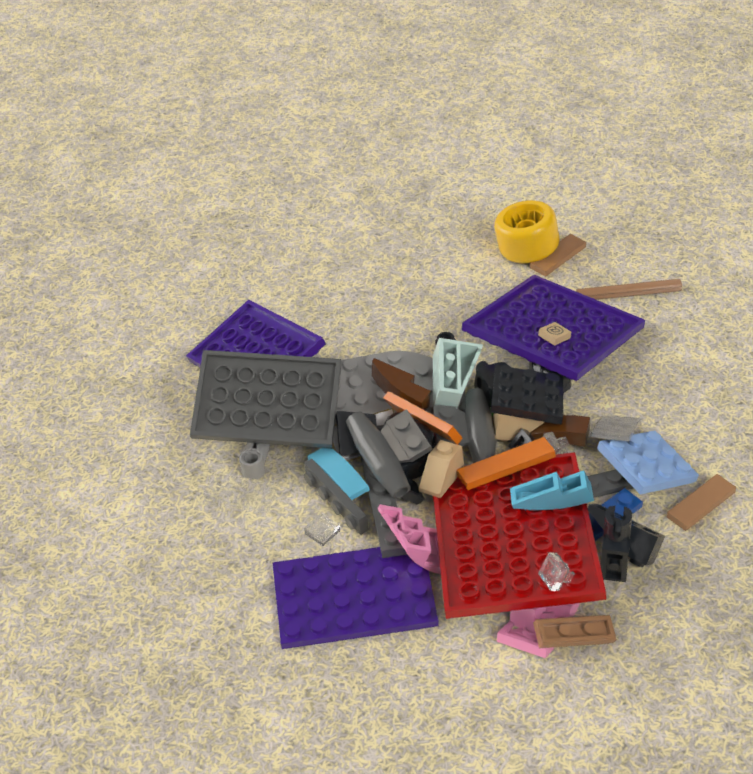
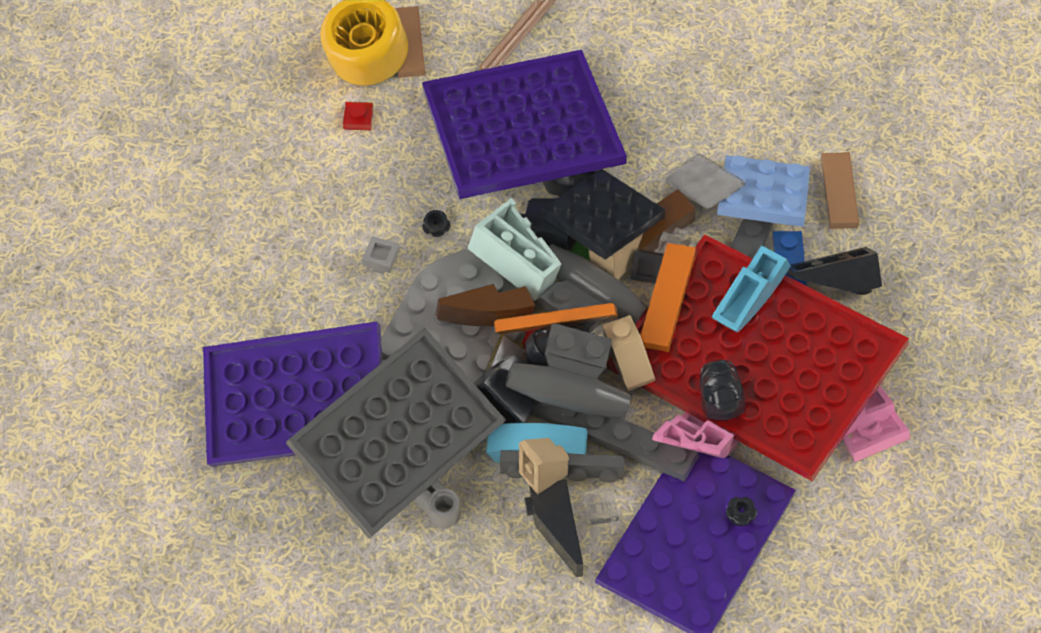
camera: 55 degrees left, 15 degrees up
medium nougat tile [533,615,617,648] -> none
tan tile [538,322,571,346] -> none
clear tile [538,552,575,591] -> none
black plate [601,506,632,582] -> none
none -> red plate [343,102,374,131]
none -> light grey tile [362,236,400,274]
none -> tan slope [519,438,569,494]
none -> black slope [524,480,583,577]
none -> black piece [700,360,746,420]
none -> black plate [726,497,757,527]

